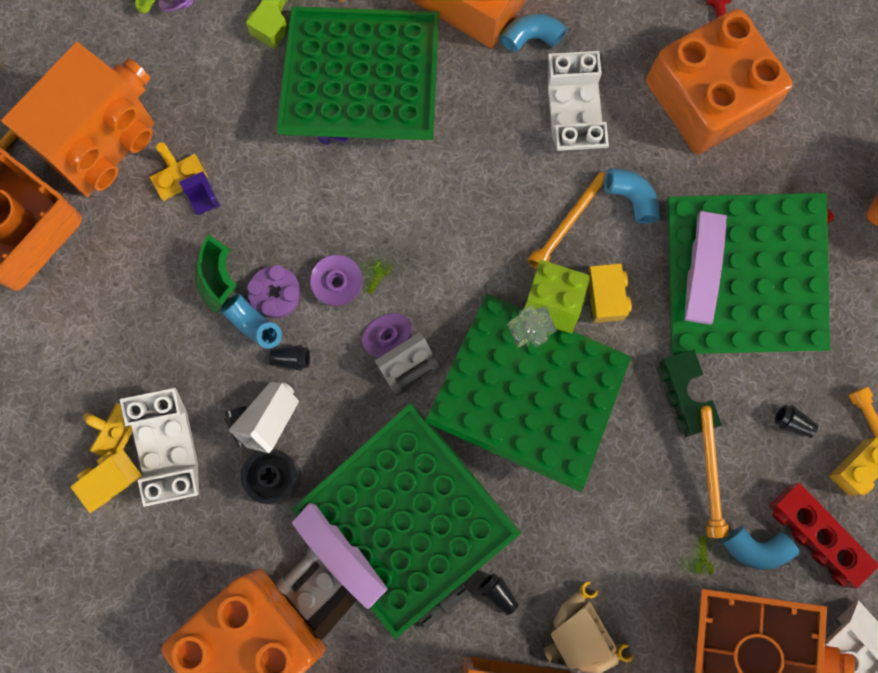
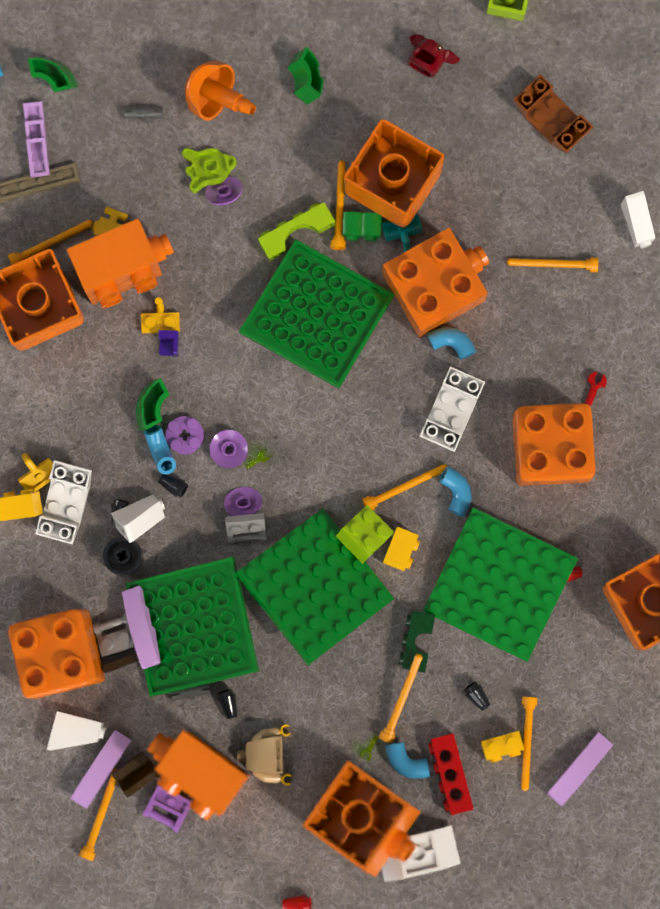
camera: 30 degrees right, 5 degrees up
clear brick [507,306,557,348] -> none
lavender slope [684,211,727,325] -> none

